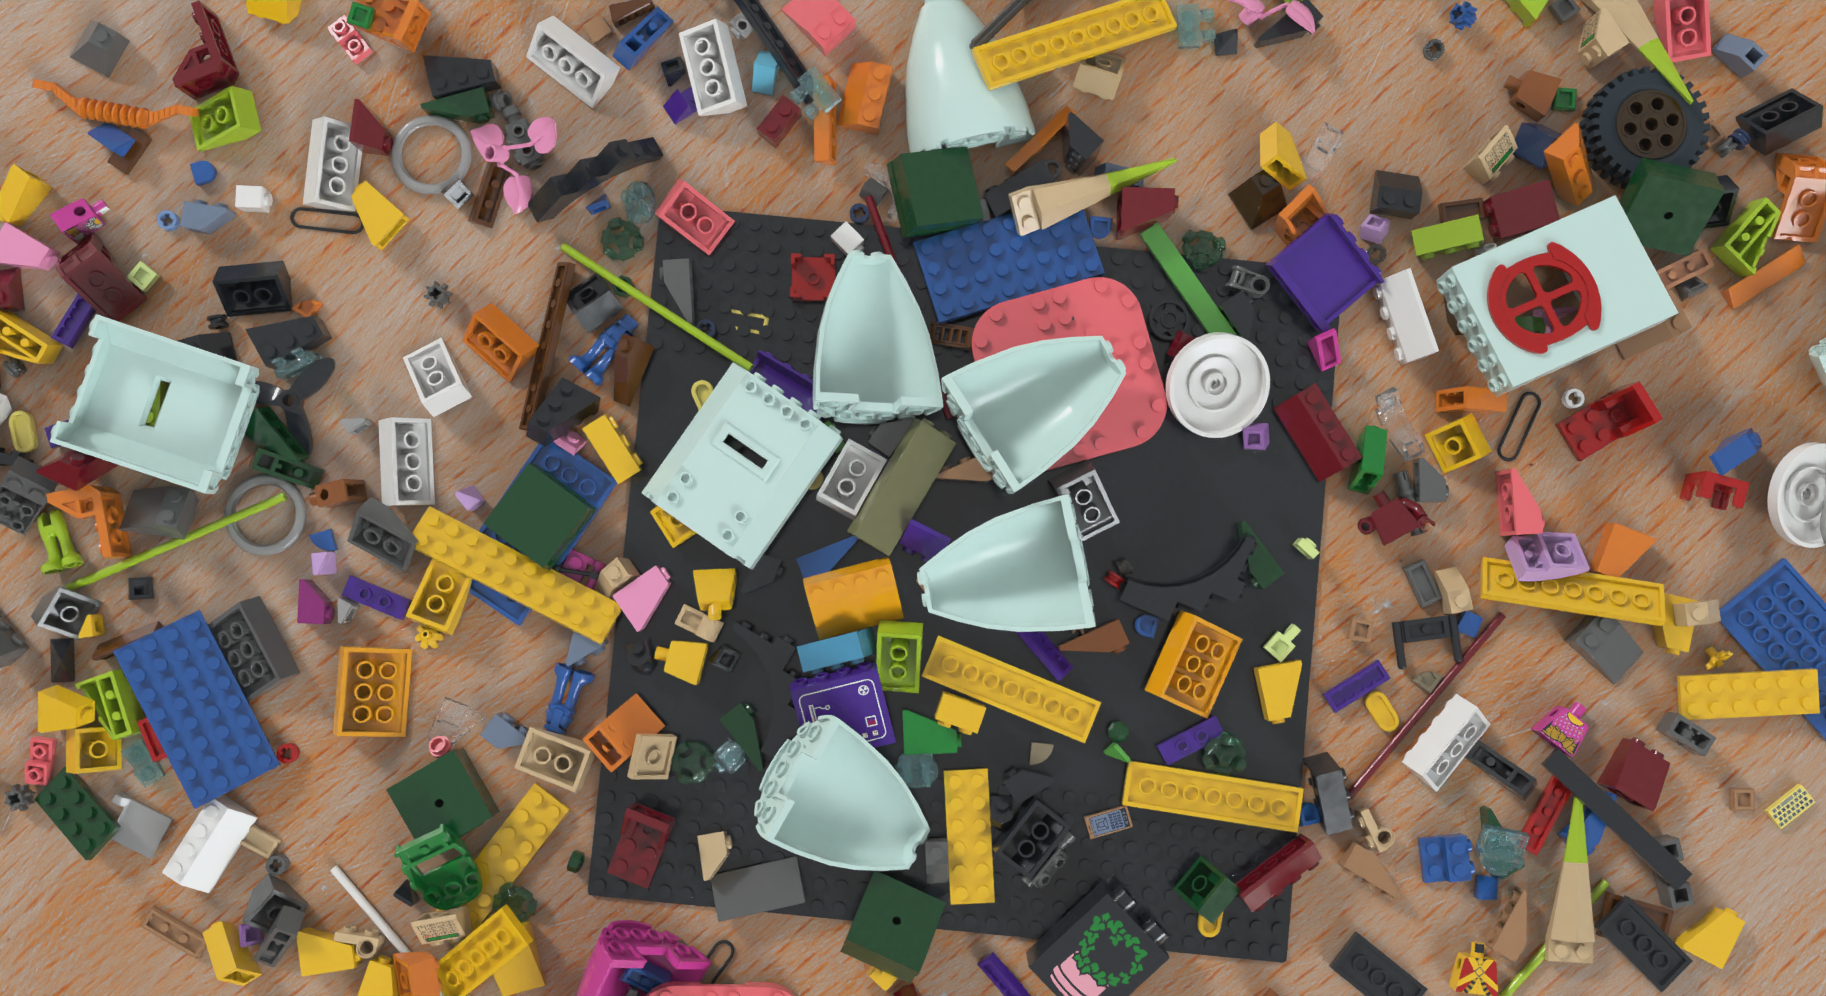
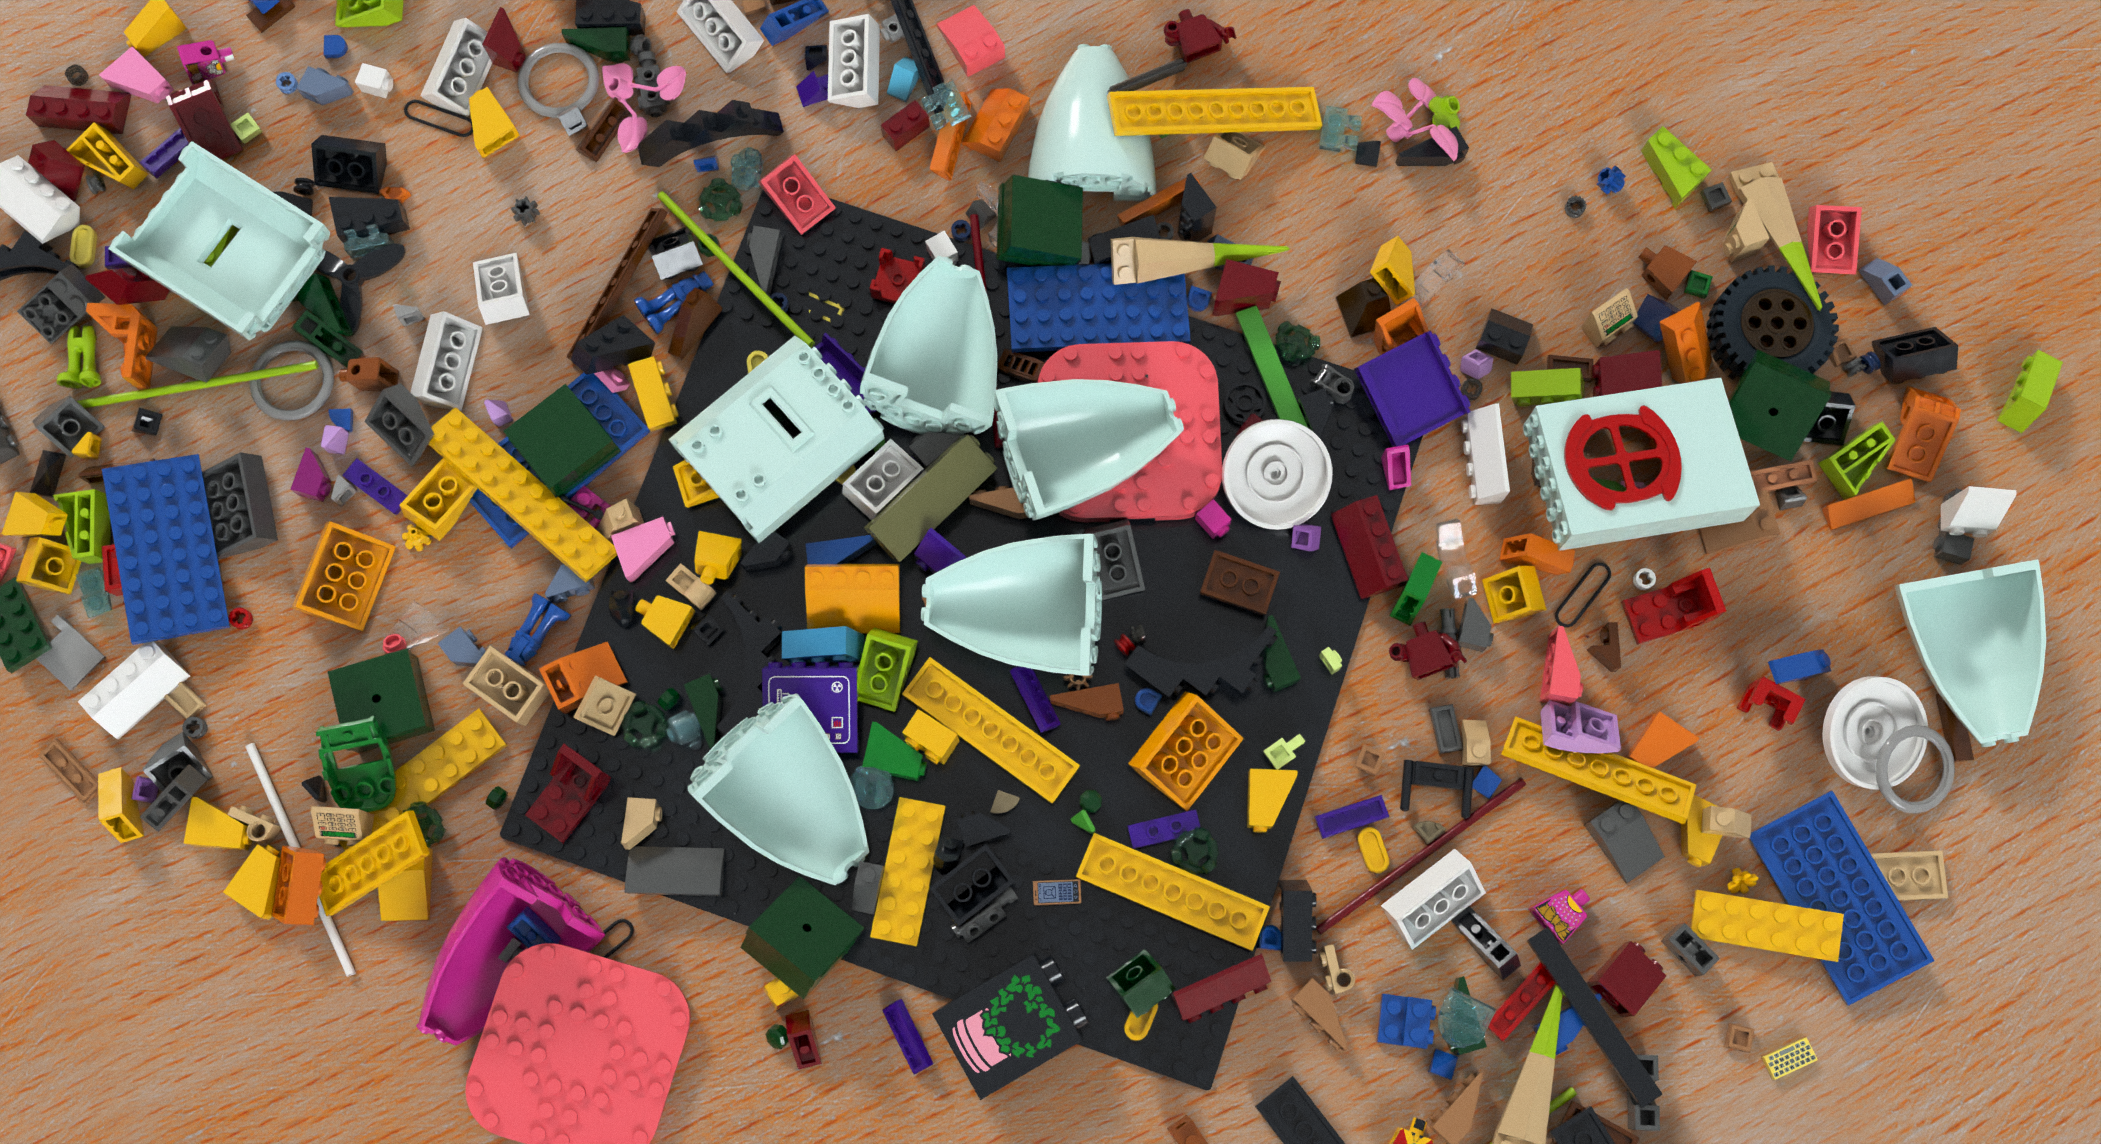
camera: 15 degrees right, 10 degrees down
orange slope [462,302,539,383] -> none
none -> dark green tile [657,688,680,711]
none -> dark pink brick [1195,499,1232,539]
none -> reddish brown plate [1200,550,1280,616]
none -> reddish brown slope [1587,622,1621,672]

